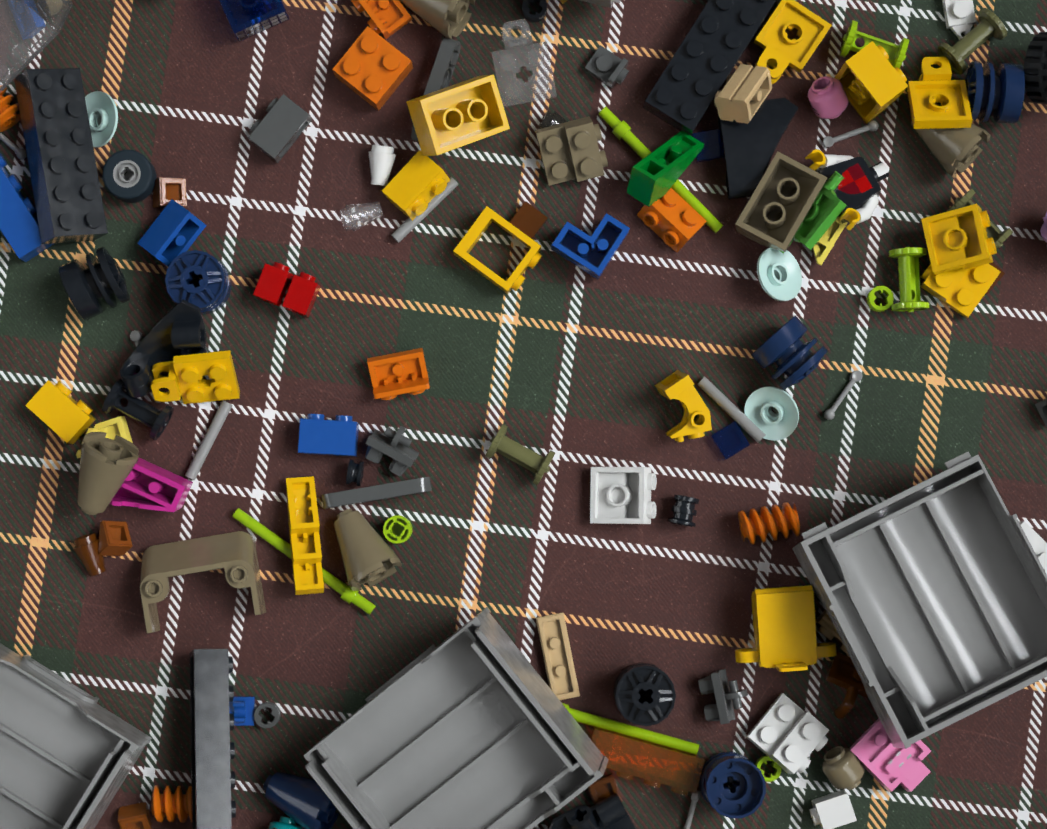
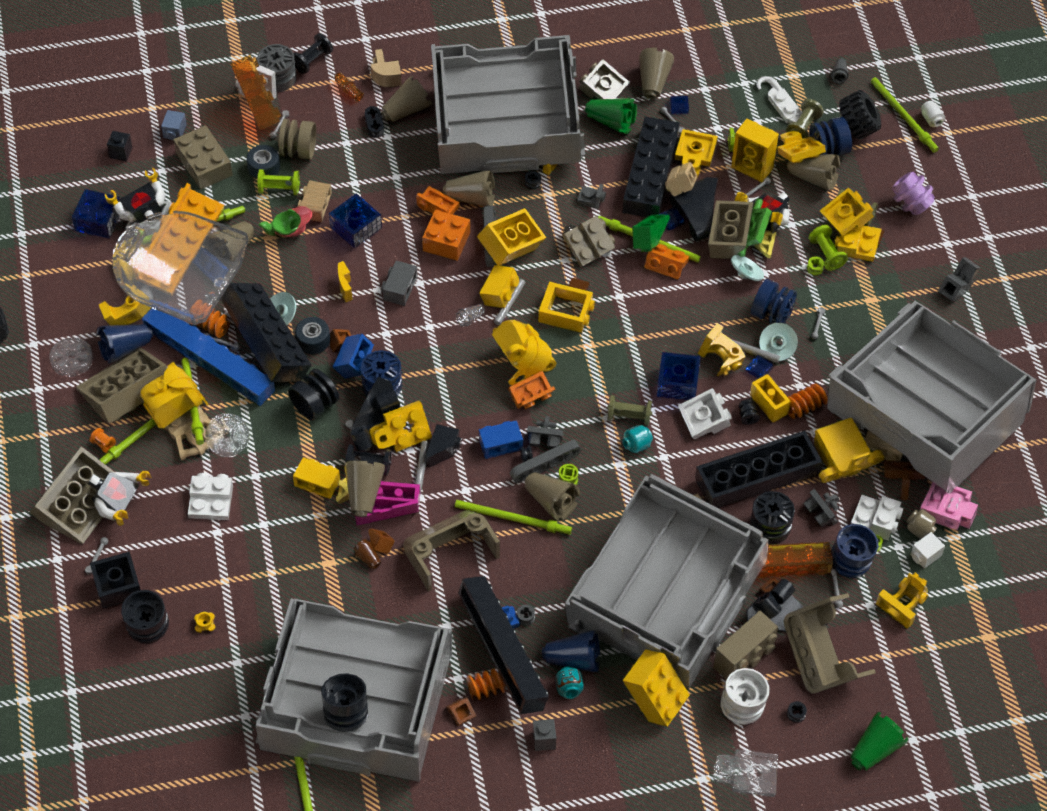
camera: 20 degrees left, 30 degrees down
red piece [253,262,320,318] -> none
yellow slope [286,476,324,595] -> none
white cone [368,145,396,186] -> none
clear plate [491,19,557,108] -> none
blue brick [551,213,630,280] -> none
bright pink head [808,76,848,119] -> none
none -> yellow slope [338,261,352,302]
none -> black slope [425,424,462,468]
none -> yellow piece [492,320,557,385]
none -> teal head [622,425,653,453]
none -> clear blue brick [657,352,701,400]
none -> black brick [695,431,822,508]
none -> yellow brick [750,374,791,423]

